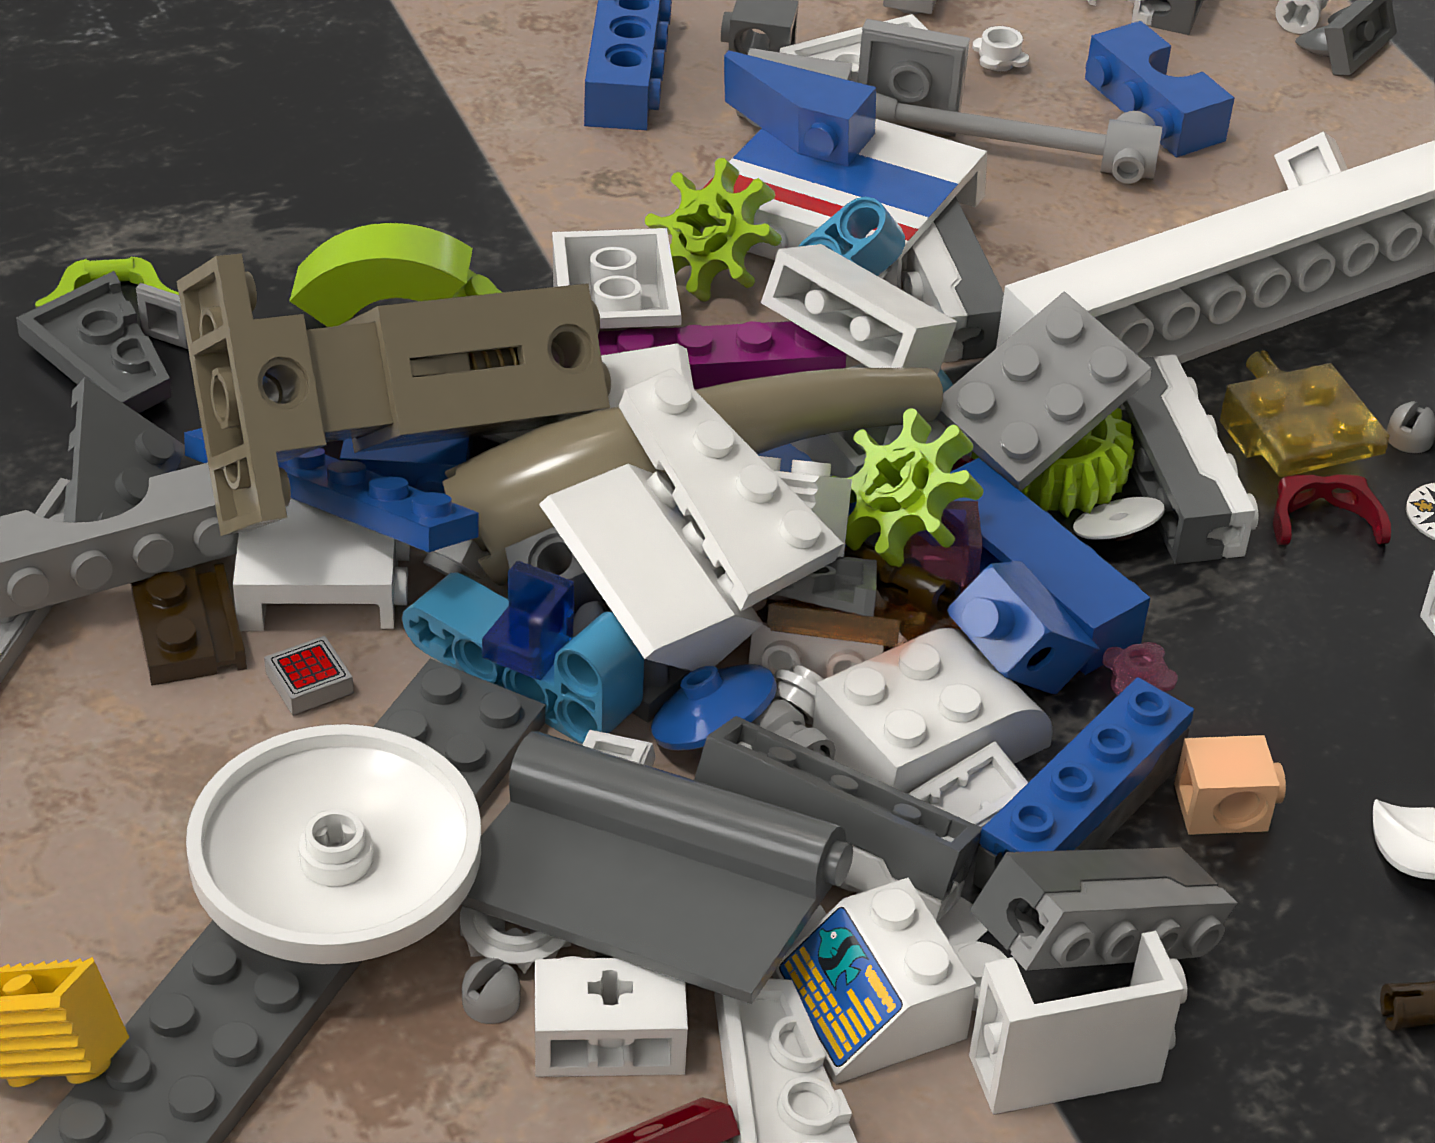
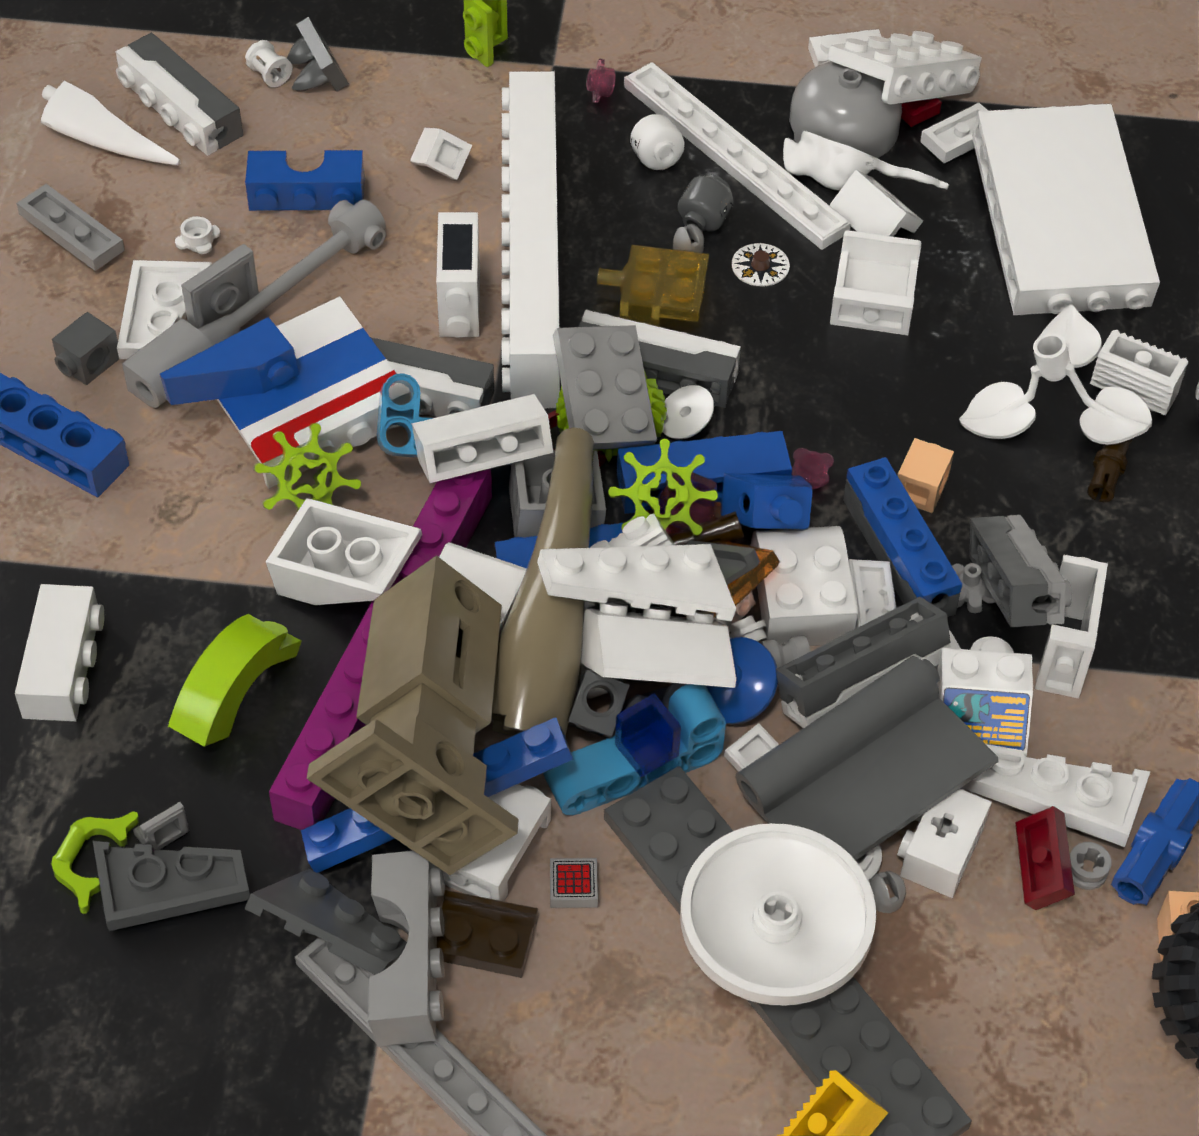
camera: 60 degrees left, 10 degrees up
dark red cap [1273,475,1391,545] -> none
none -> white brick [15,584,104,722]
none -> white brick [436,212,480,338]

